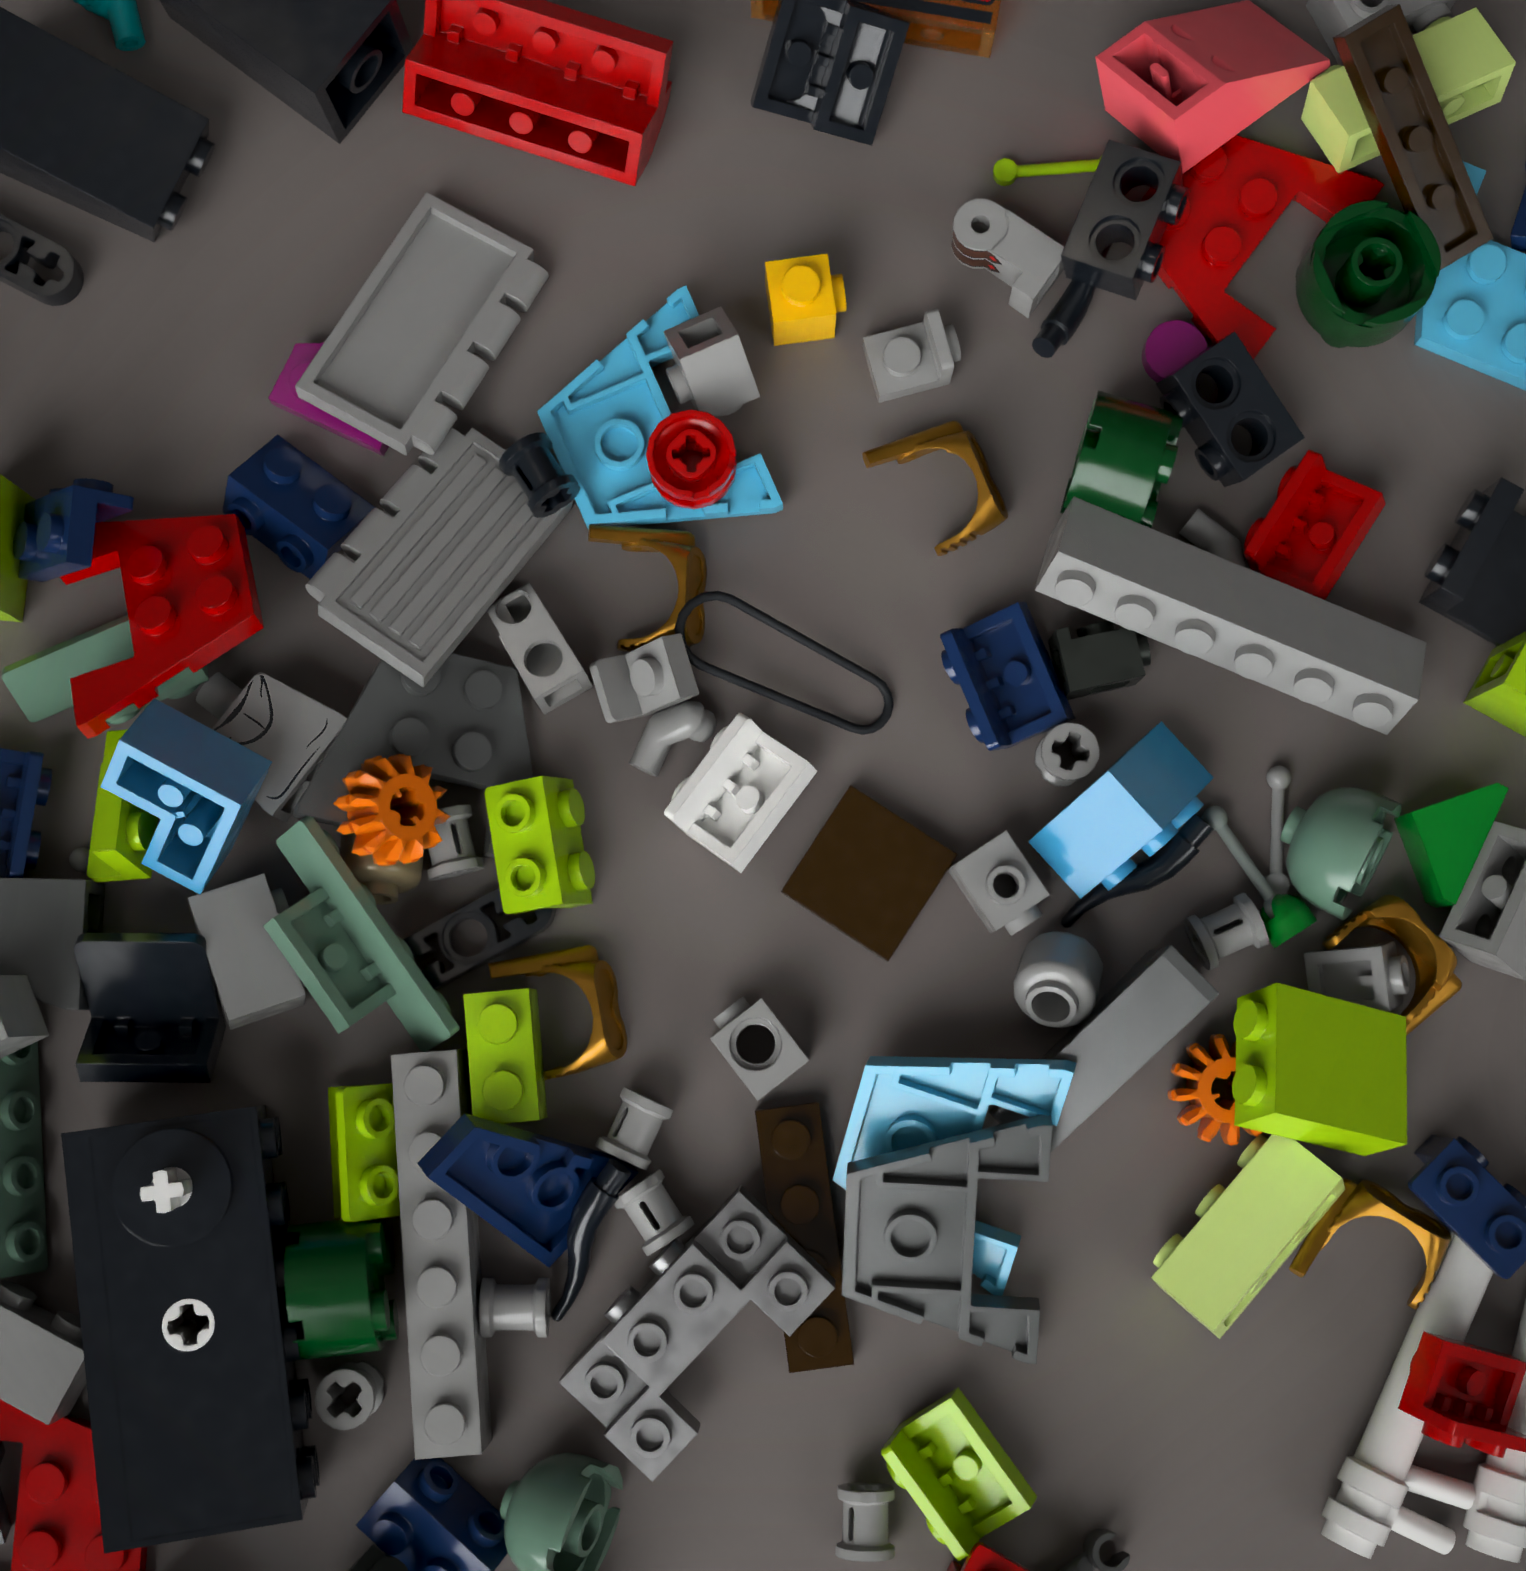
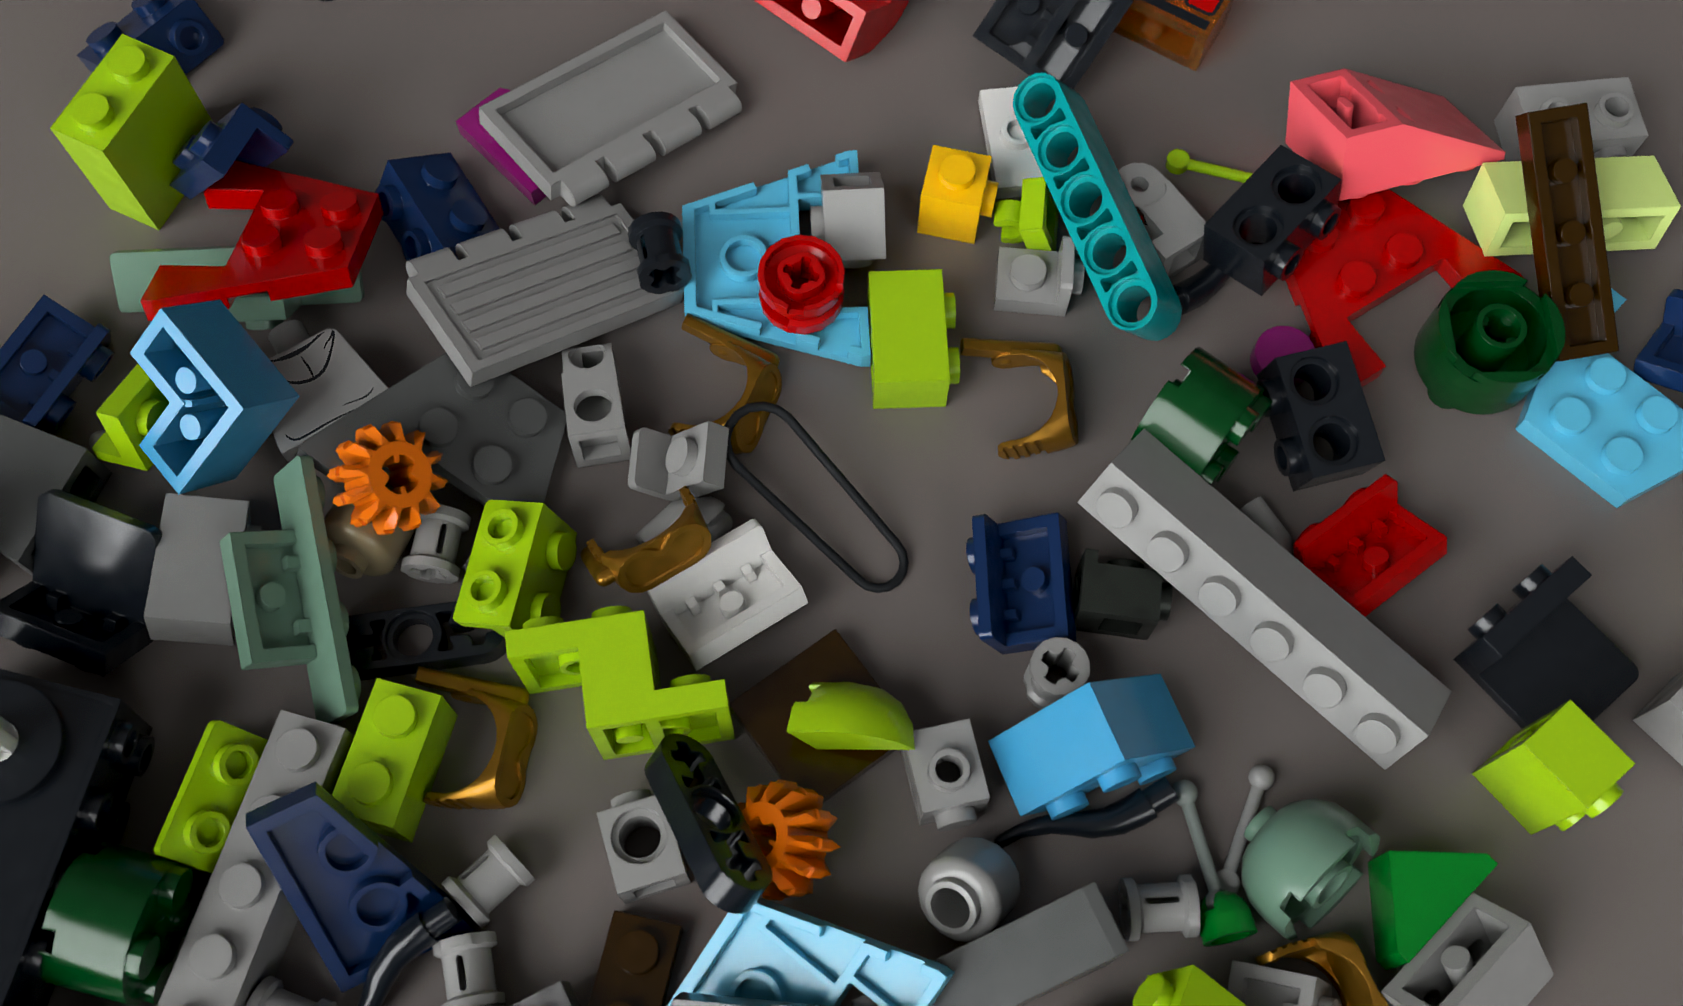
camera: 15 degrees right, 15 degrees down
none -> lime bracket [505,606,735,760]
none -> pearl gold helmet [580,486,711,593]
none -> black beam [645,734,772,914]
none -> orange gear [738,779,840,901]
none -> lime brick [786,682,915,750]
none -> lime brick [867,269,960,409]
none -> white plate [978,87,1043,199]
none -> lime tile [993,177,1059,251]
none -> teal beam [1013,73,1182,341]

